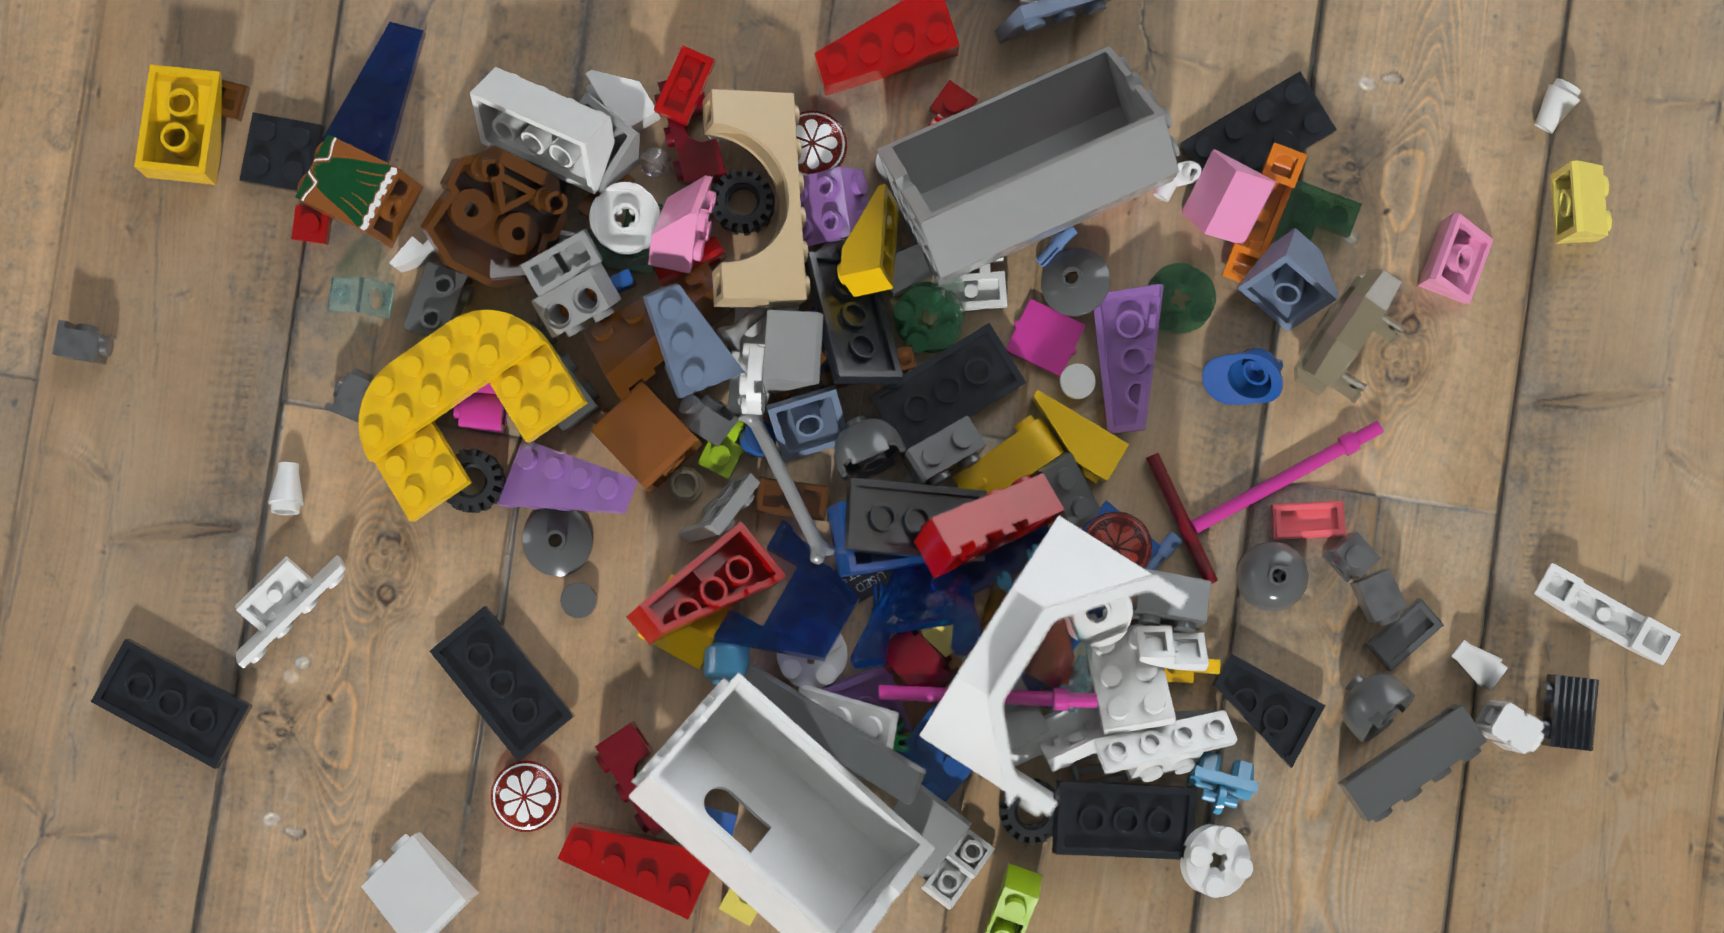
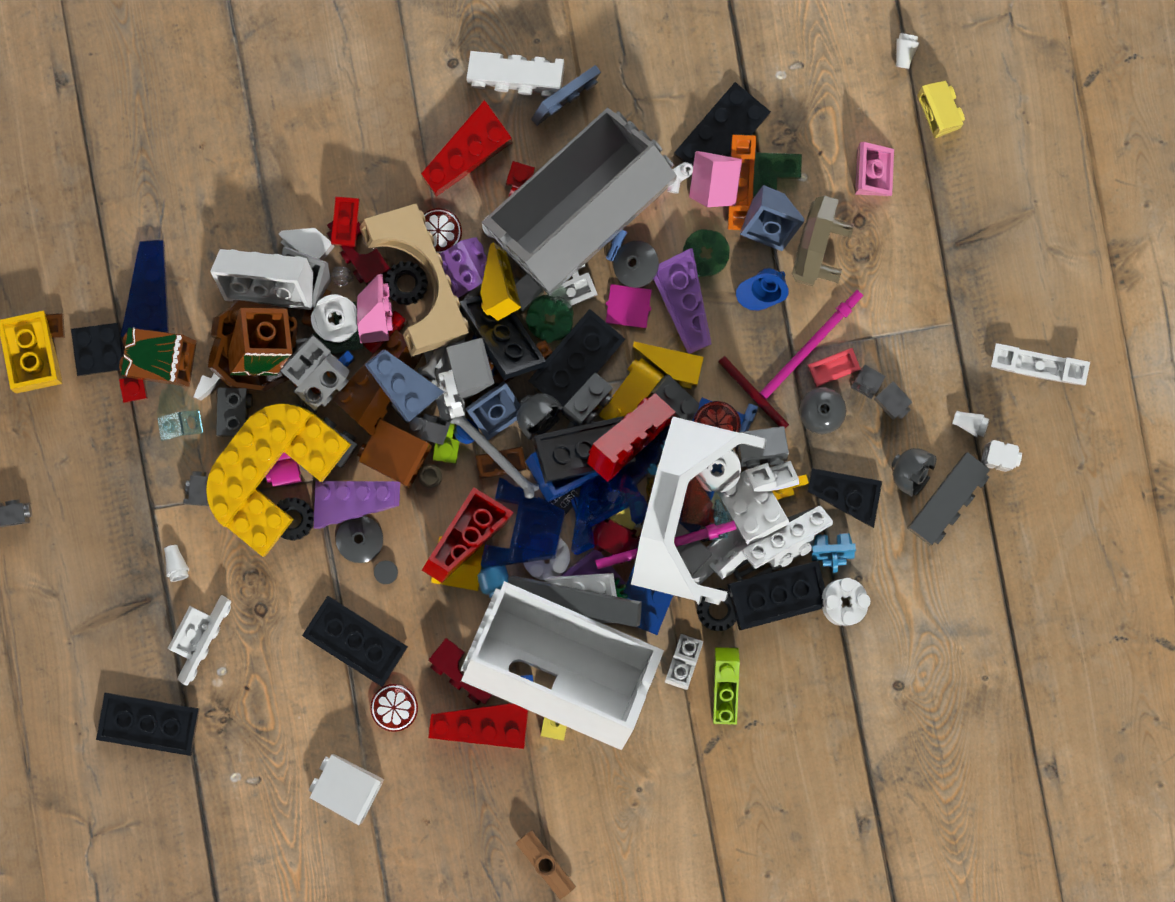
camera: 20 degrees left, 0 degrees up
light grey wing [679,473,760,543] -> none
light grey slope [892,784,972,881] -> none
white tile [1059,364,1095,400] -> none
dark grey tile [1365,598,1444,671] -> none
black brick [1538,674,1599,751] -> none
none -> dark orange slope [228,308,292,376]

